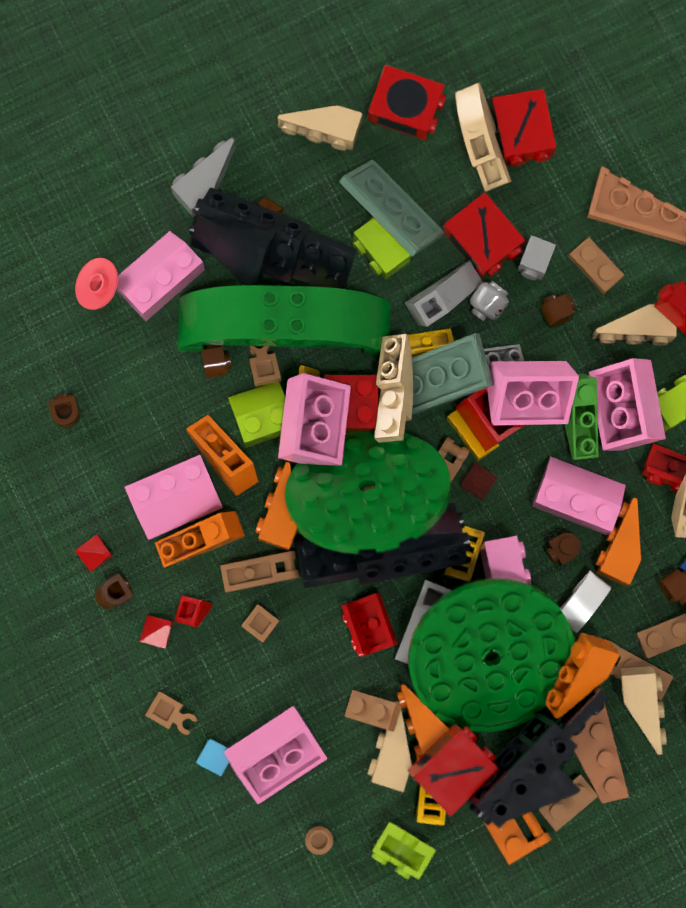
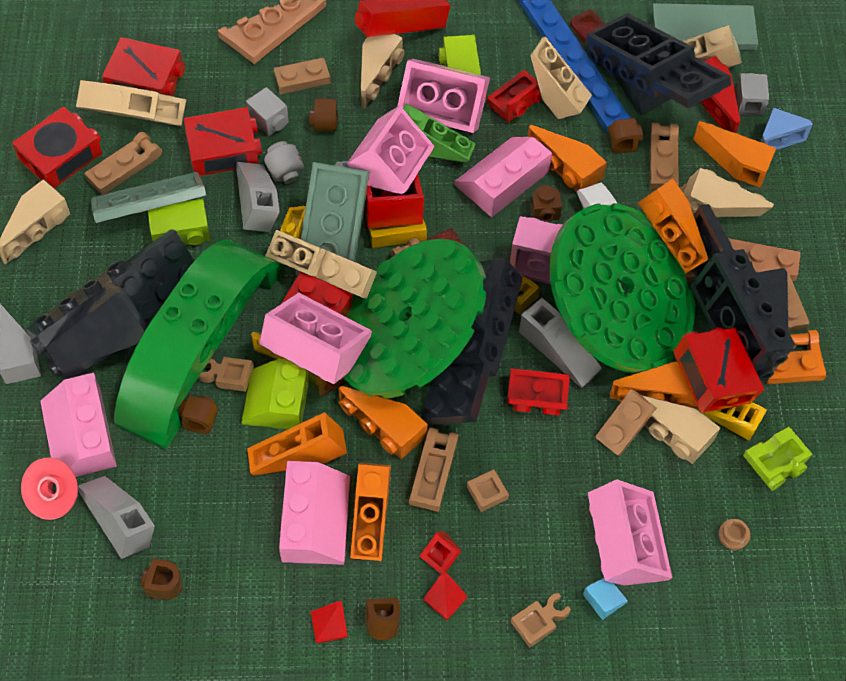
camera: 60 degrees left, 20 degrees down
none -> light grey slope [78,476,155,559]
none -> medium nougat plate [84,132,162,195]

